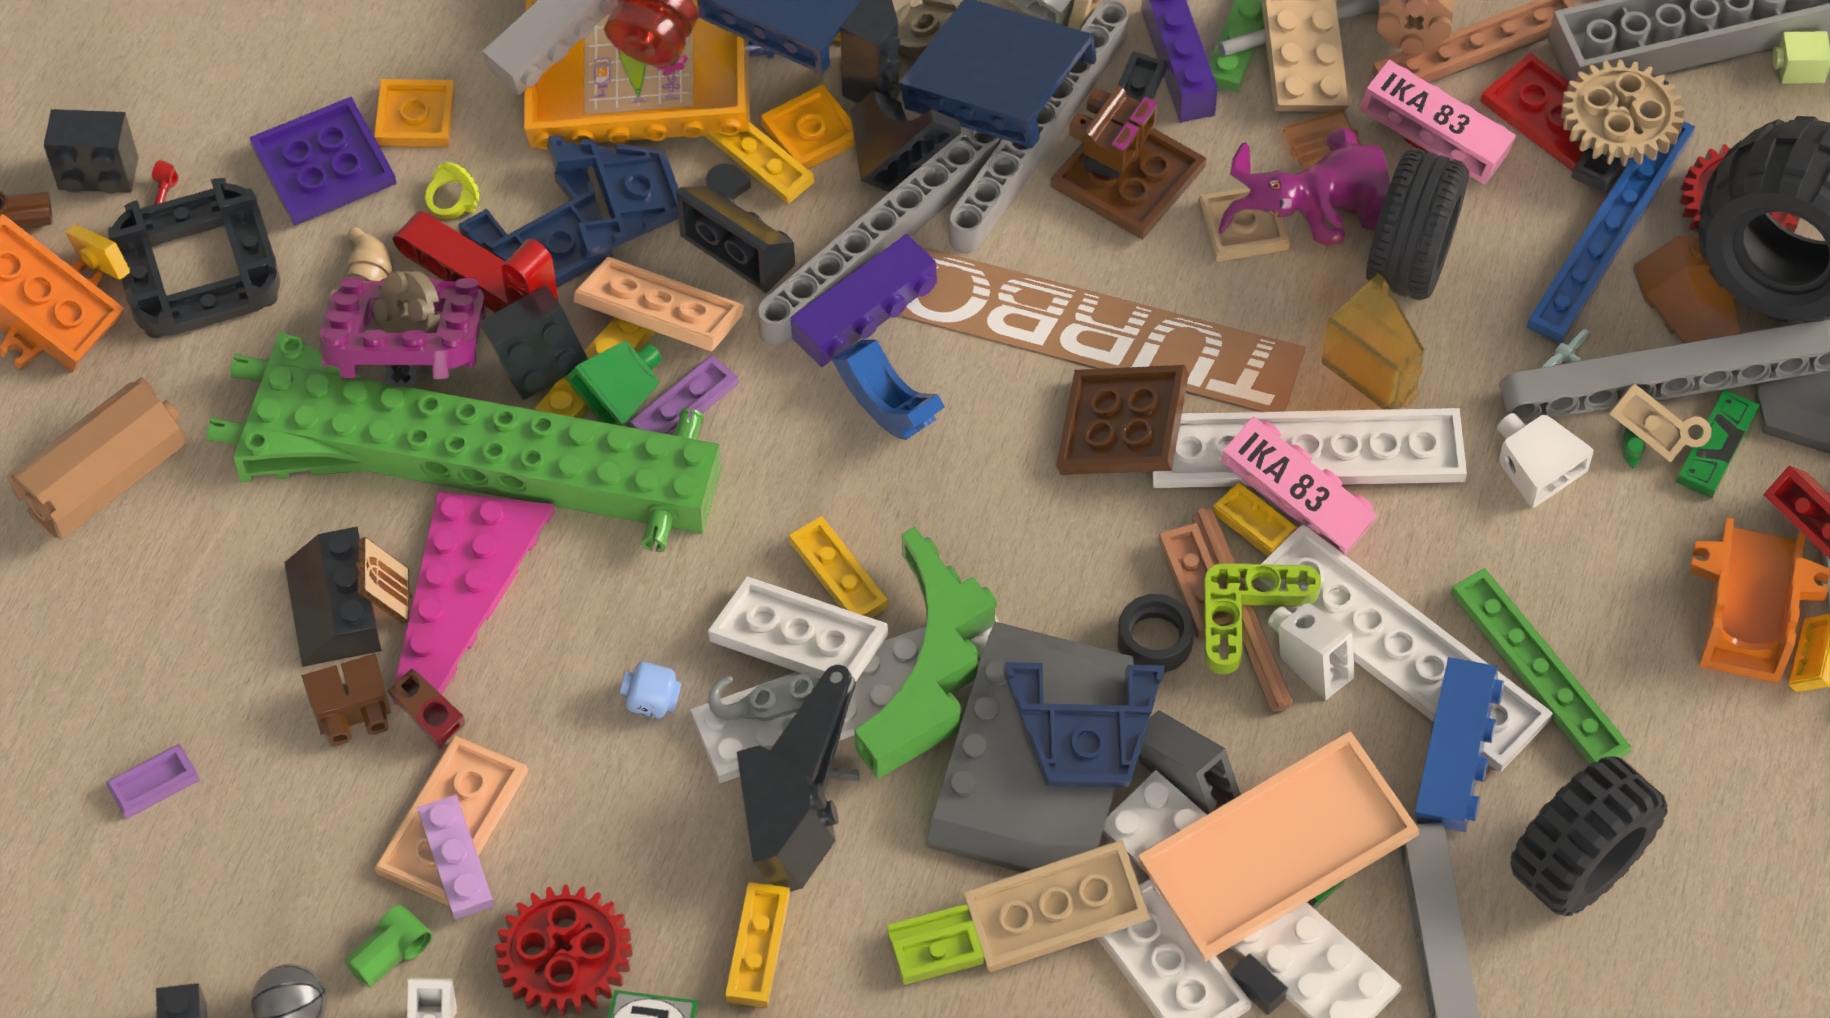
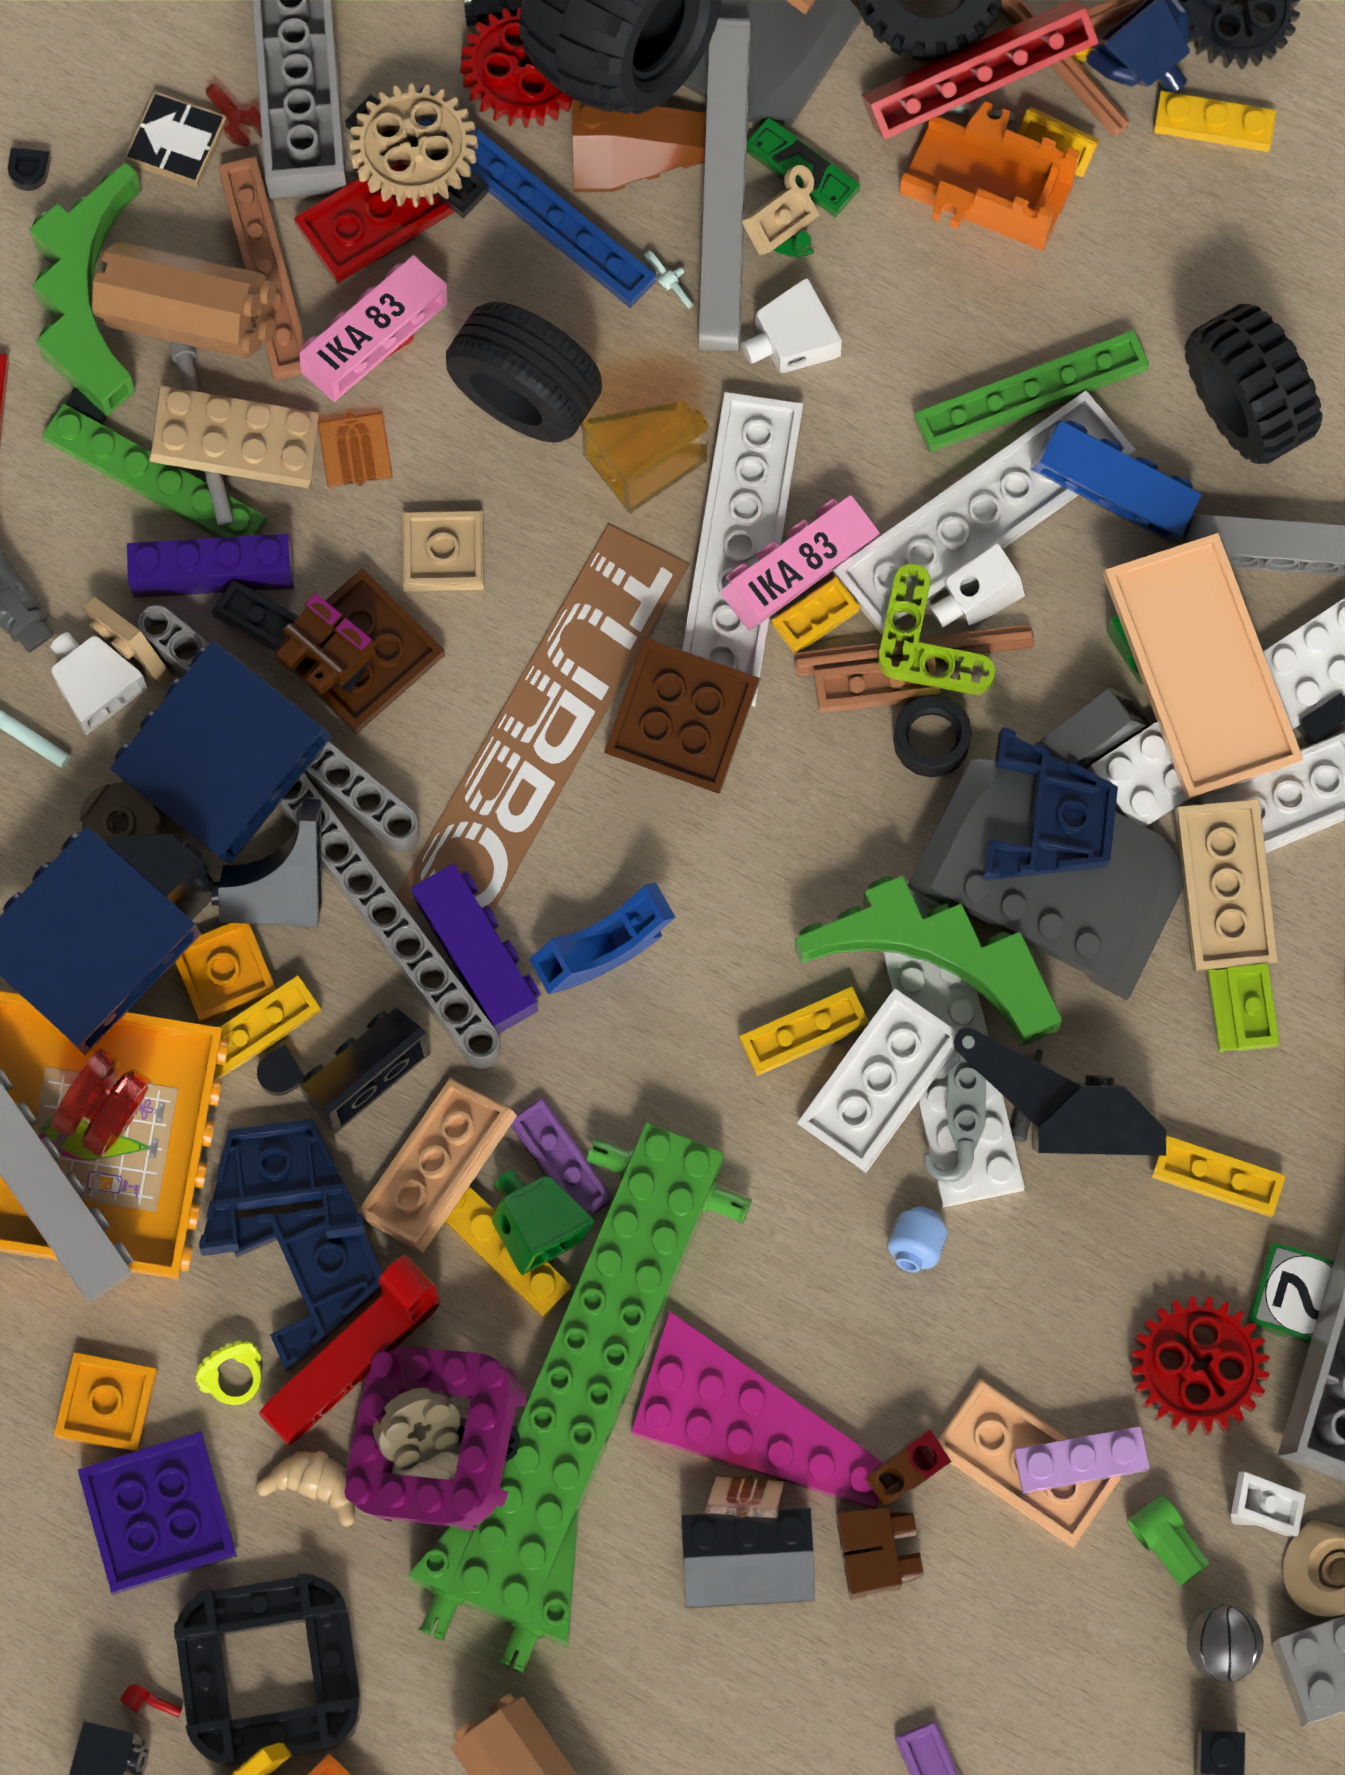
camera: 80 degrees left, 15 degrees up
black brick [479,285,588,400] -> none
magenta animal [1218,127,1390,246] -> none

